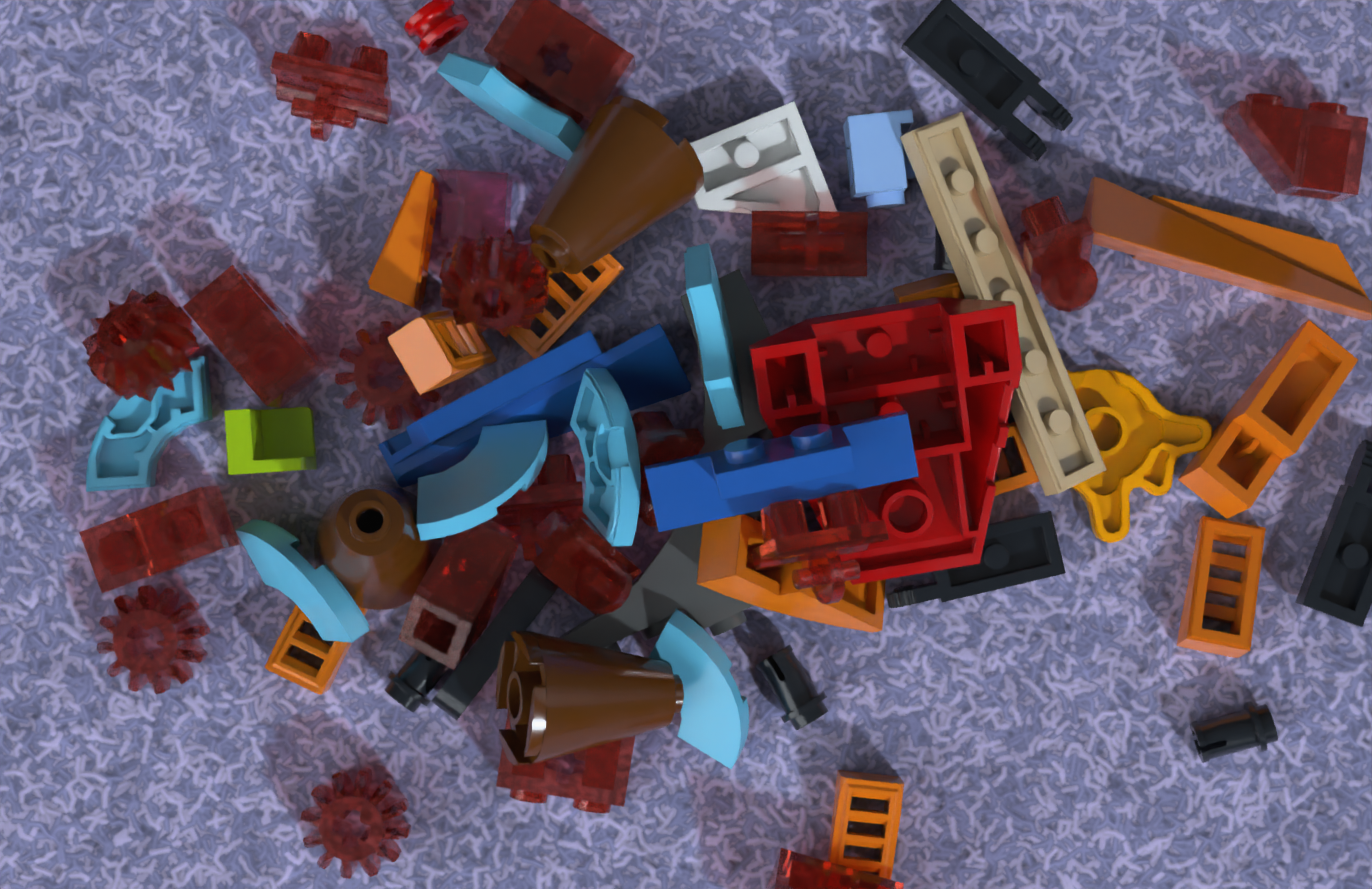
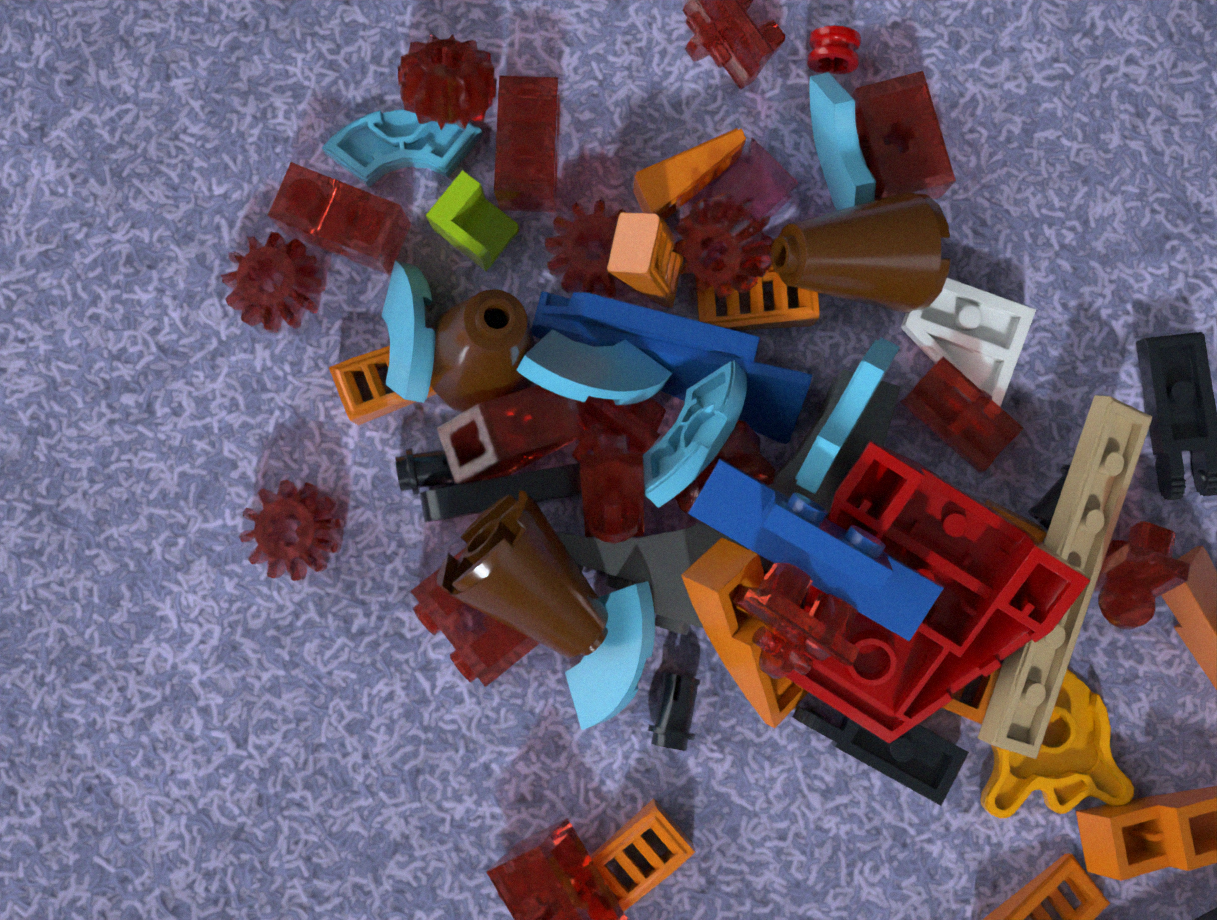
camera: 40 degrees right, 5 degrees down
light blue brick [843,109,916,210] -> none

